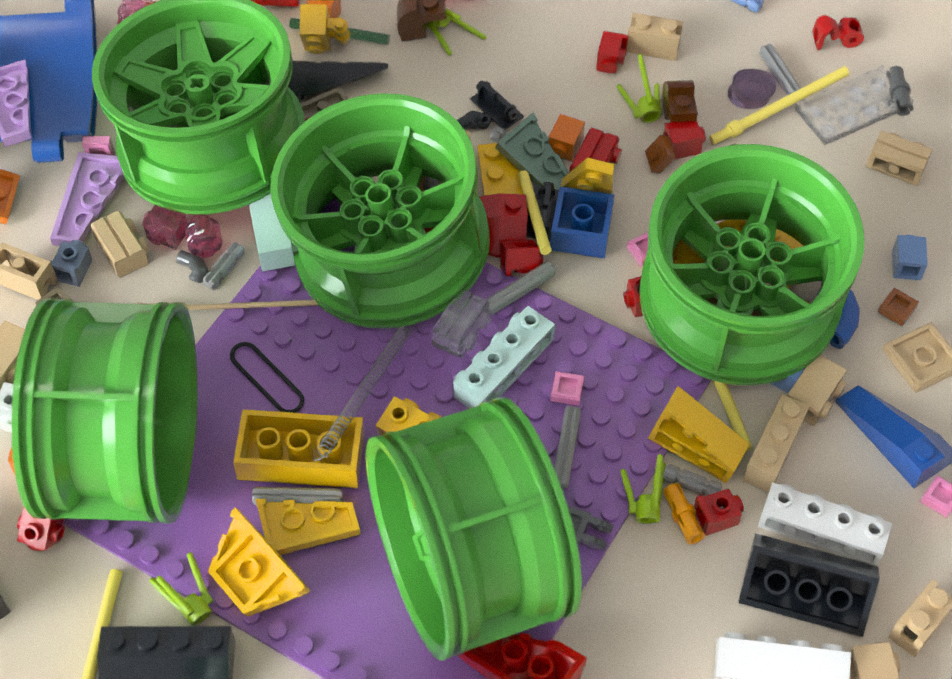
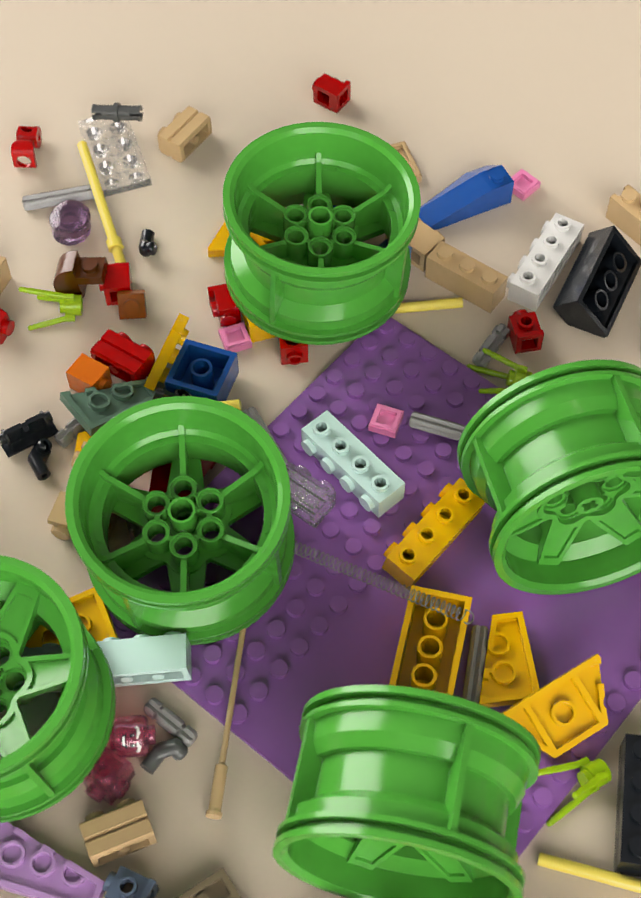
camera: 80 degrees left, 0 degrees up
black piece [230,342,304,413] -> none
yellow wedge [648,386,749,483] -> none
light orange pin [662,483,705,545] -> none

